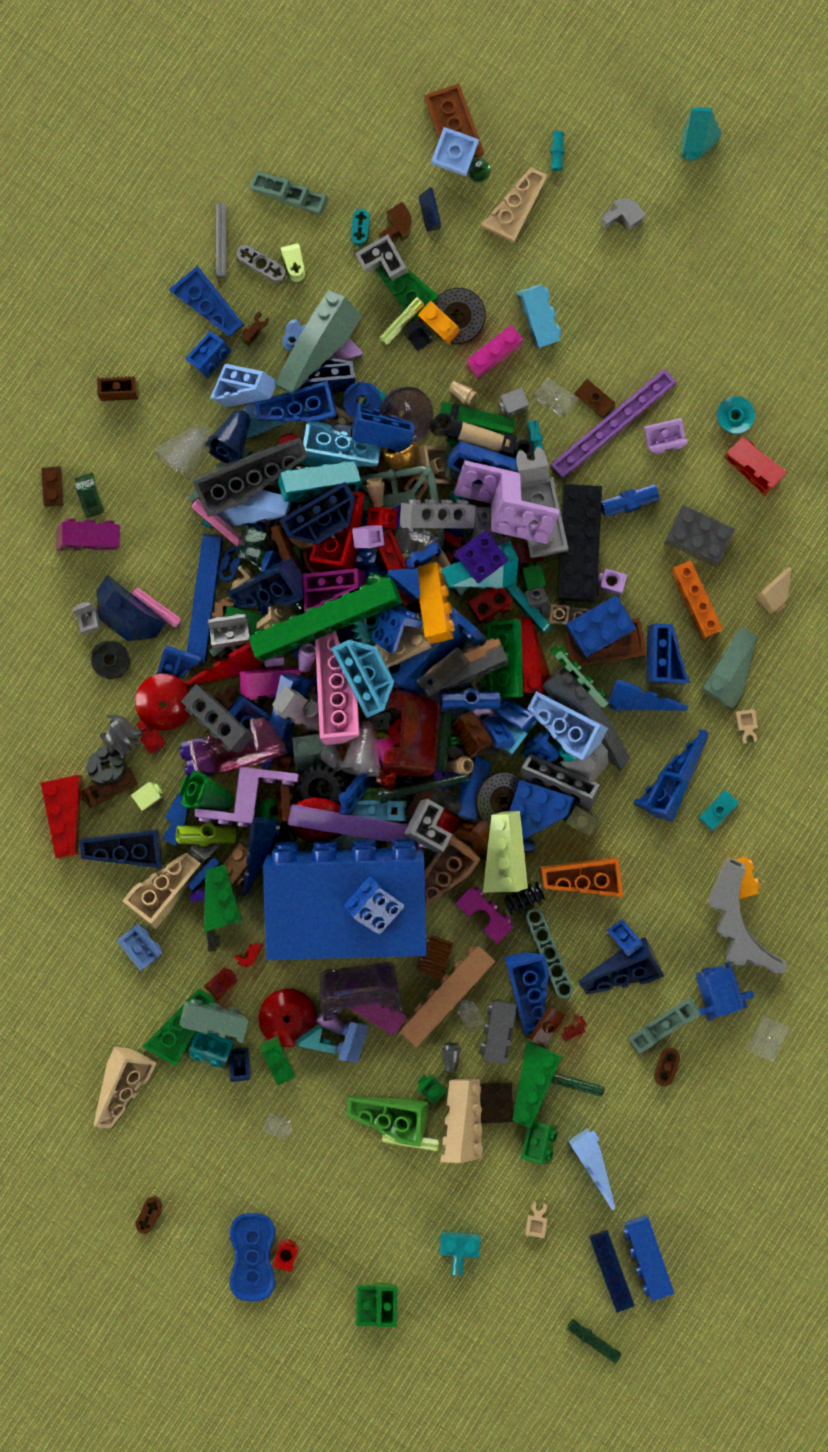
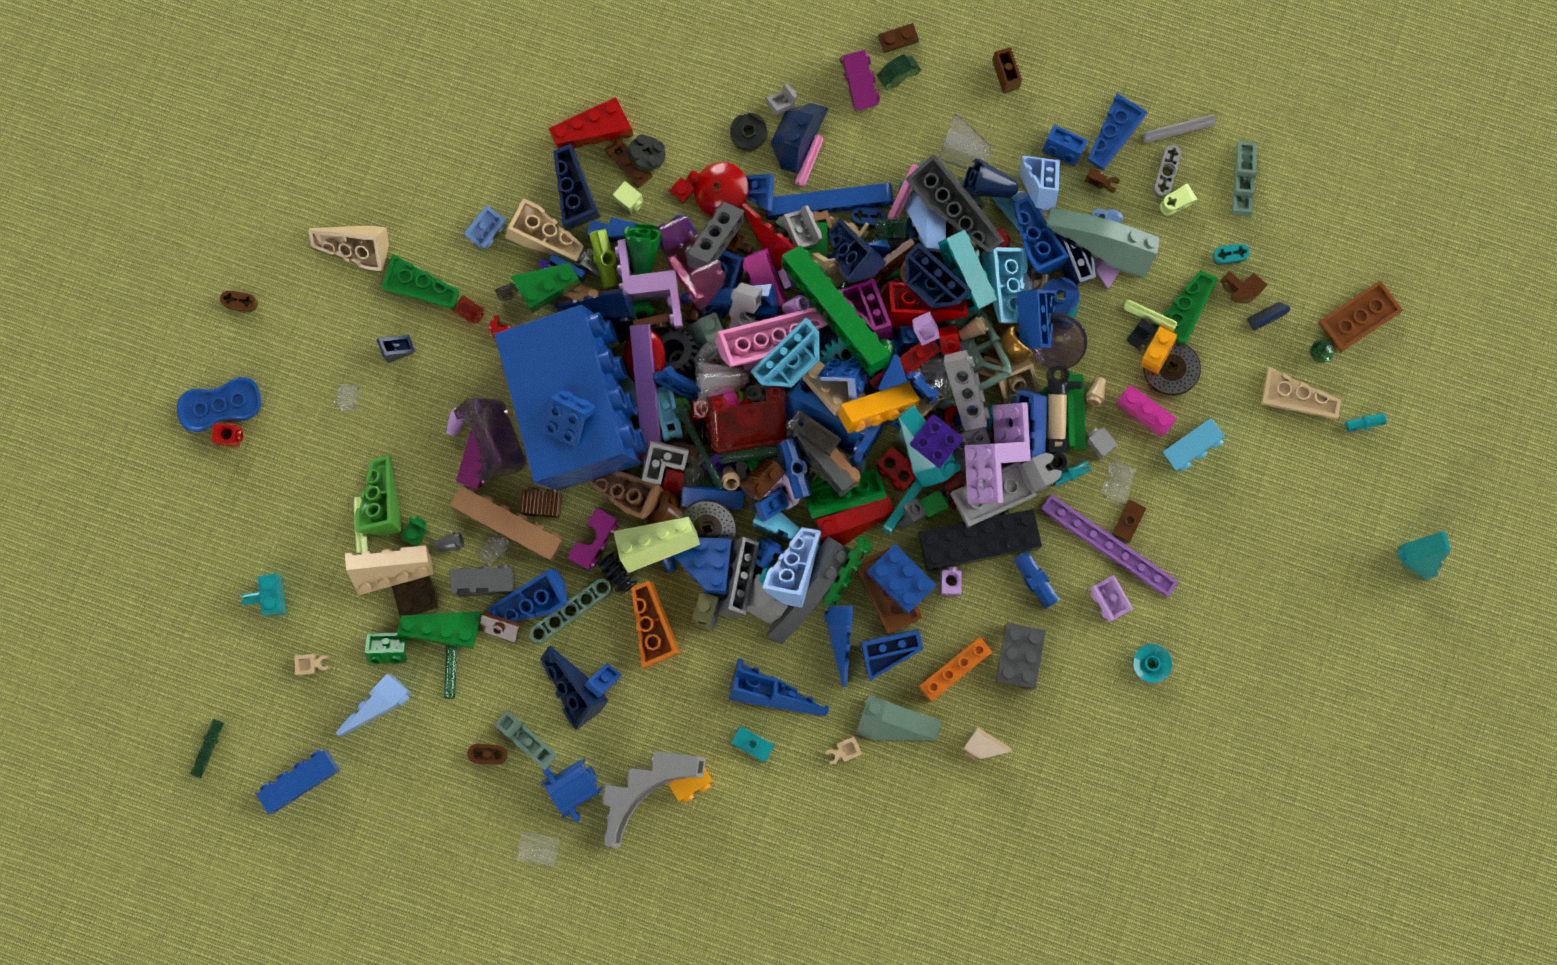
camera: 80 degrees right, 5 degrees down
dark grey hair [99,715,142,758] -> none
sand green wedge [179,999,248,1043] -> none
teal bracket [188,1031,234,1068] -> none
red dish [258,989,317,1047] -> none
green brick [260,1036,295,1086] -> none
teal slope [294,1025,338,1054] -> none
medium blue bracket [336,1020,369,1063] -> none
light grey brick [355,234,409,281] -> none
green brick [355,1283,398,1328] -> none
light blue plate [431,127,479,176] -> none
blue plate [493,698,536,732] -> none
tan slope [549,604,590,626] -> none
clear red bracket [560,1013,587,1041] -> none
clear blue plate [589,1230,635,1313] -> none
light grey brick [601,198,646,232] -> none
wedge [724,437,787,496] -> none

